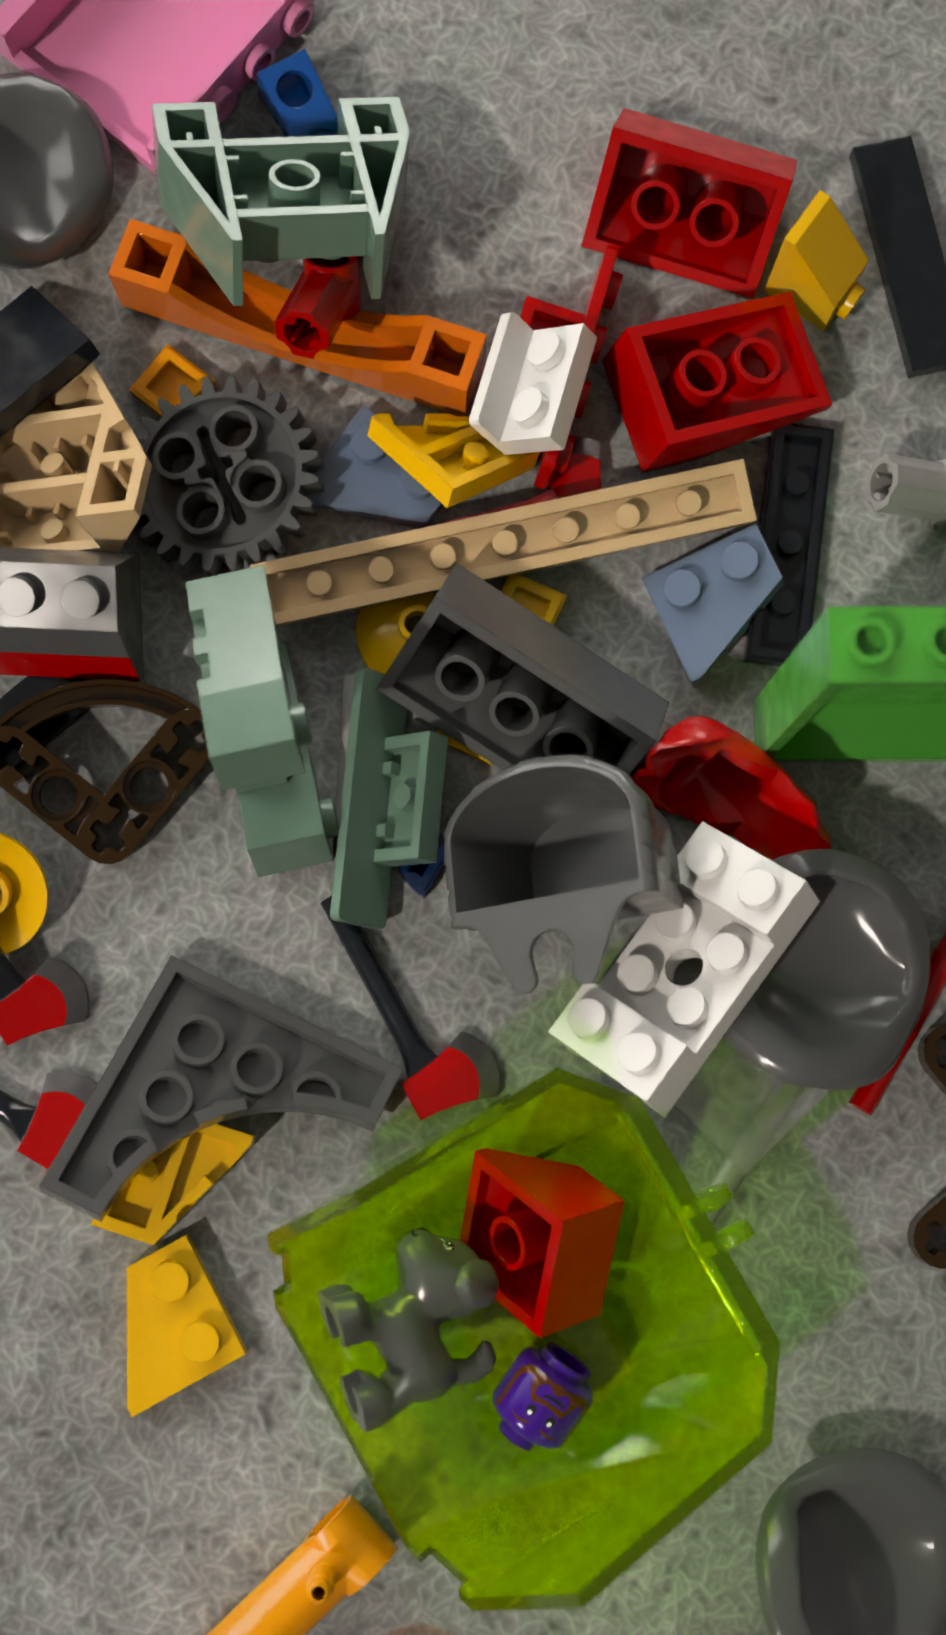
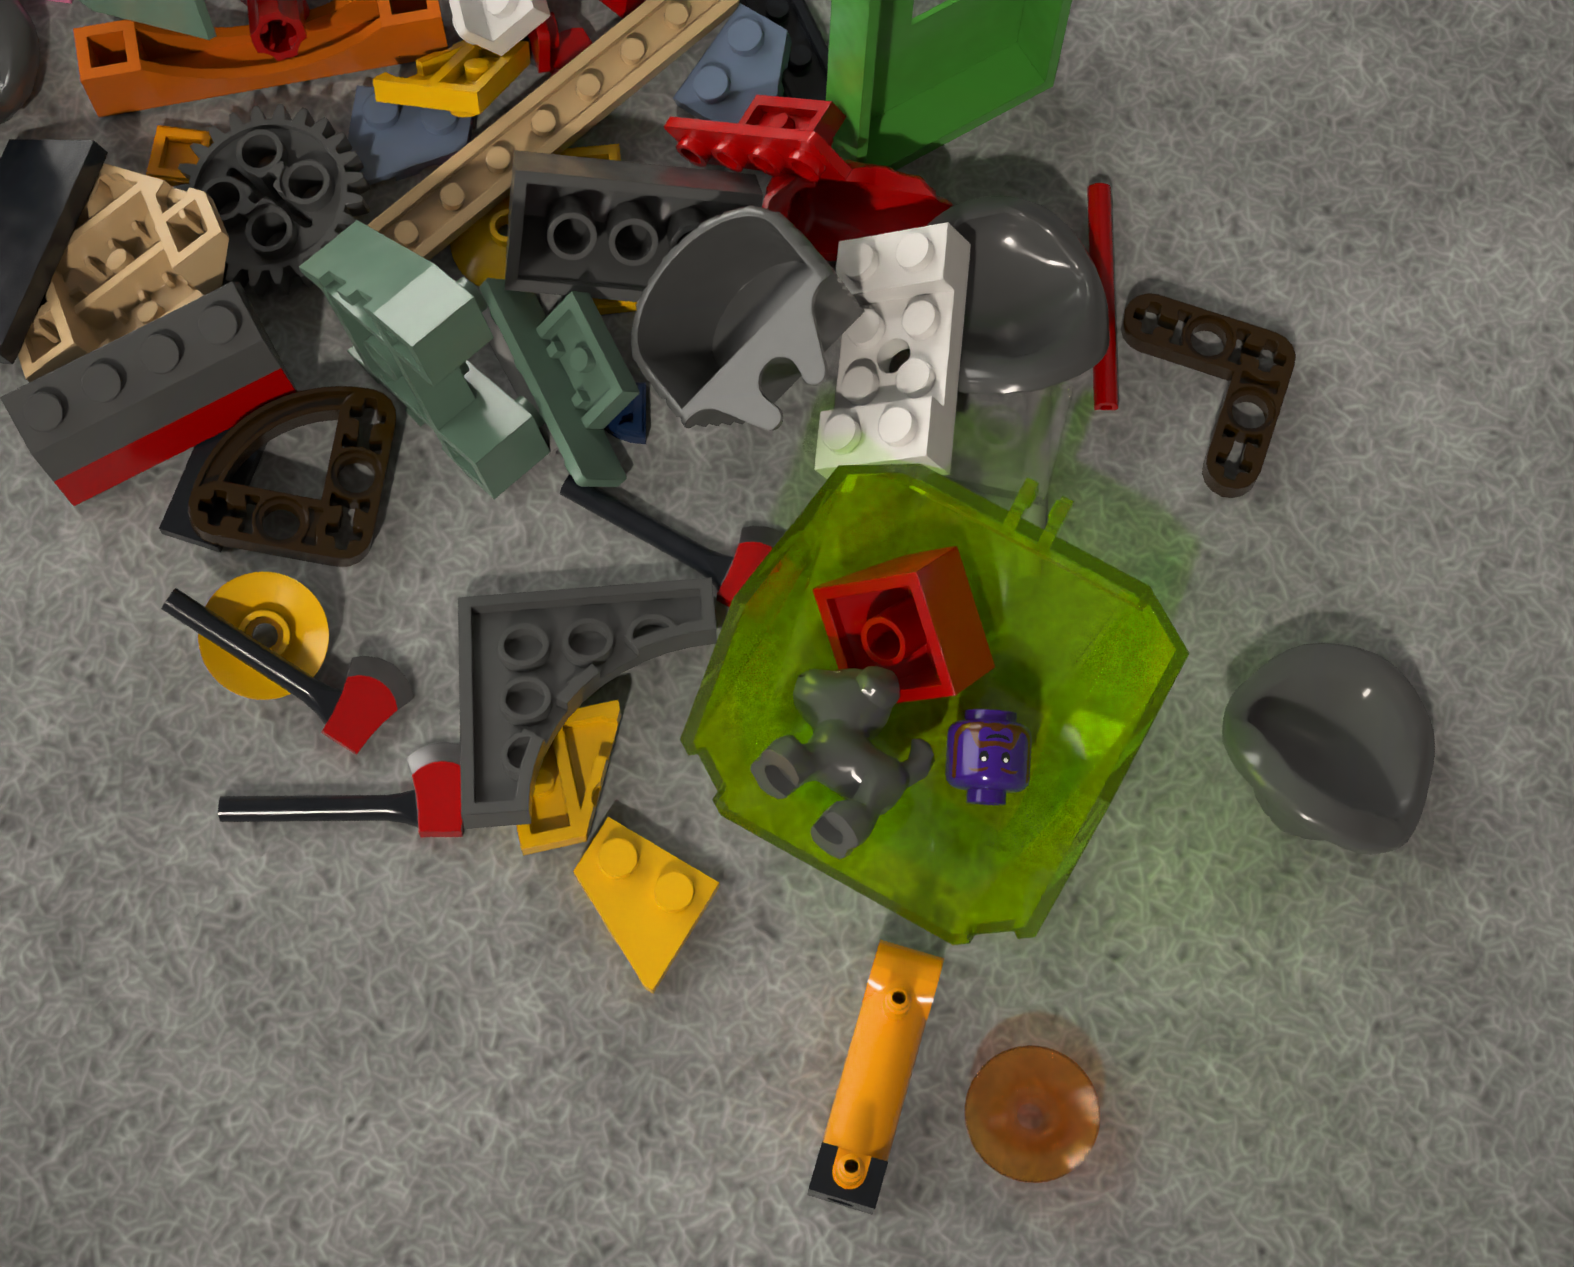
camera: 30 degrees left, 10 degrees down
none -> red bracket [663,95,852,182]

